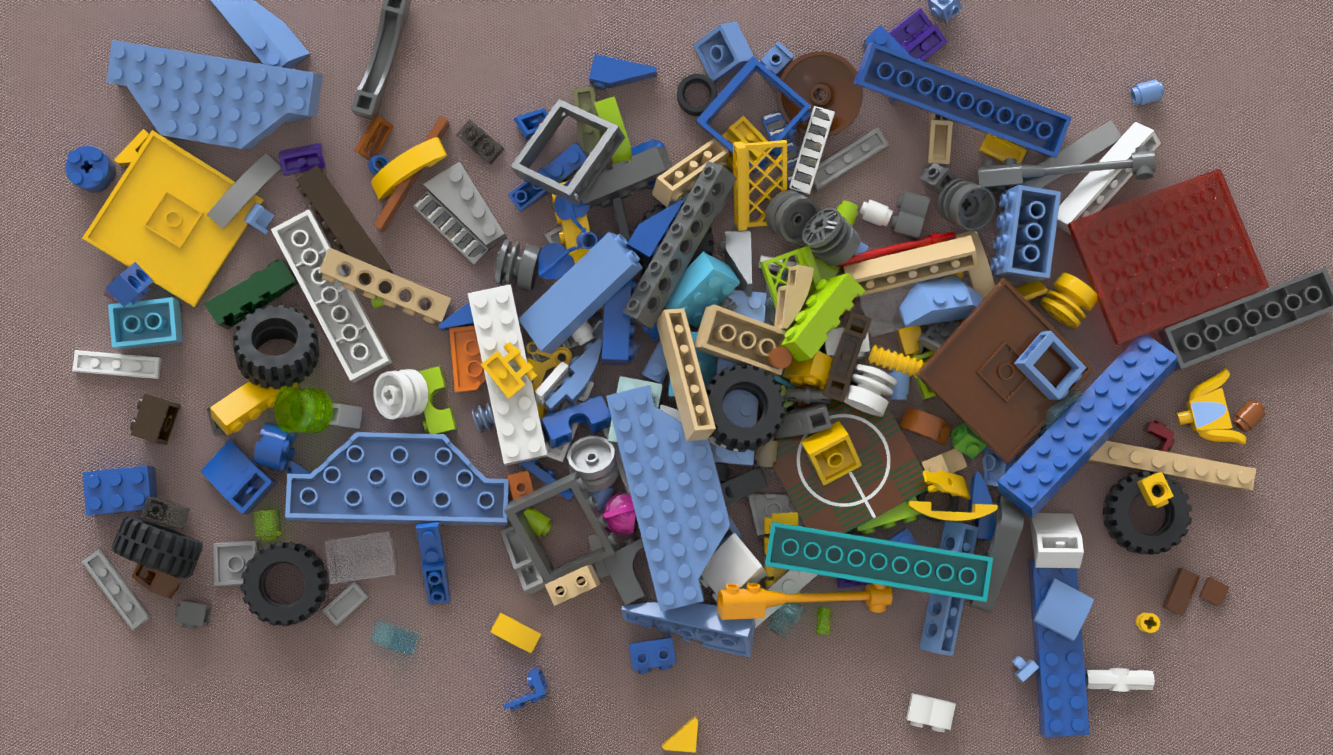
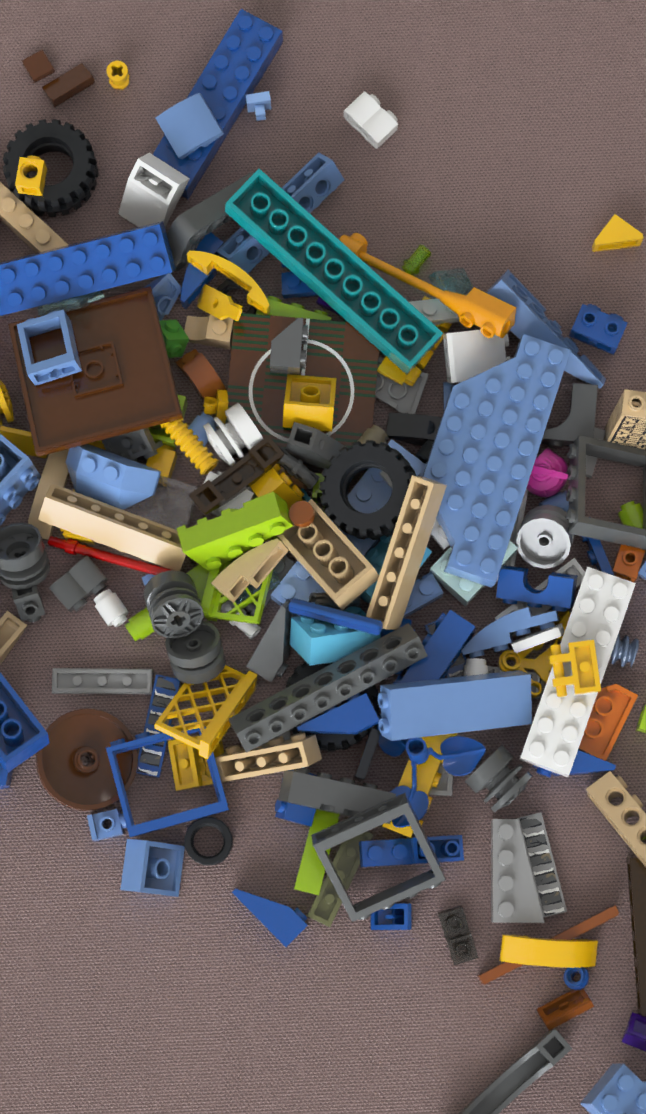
camera: 150 degrees left, 5 degrees down
tile [789,106,835,195] -> none
white piece [1085,668,1155,692] -> none
none -> yellow tile [203,390,229,424]
none -> dark grey slope [270,318,308,375]
none -> blue axle [289,598,383,635]

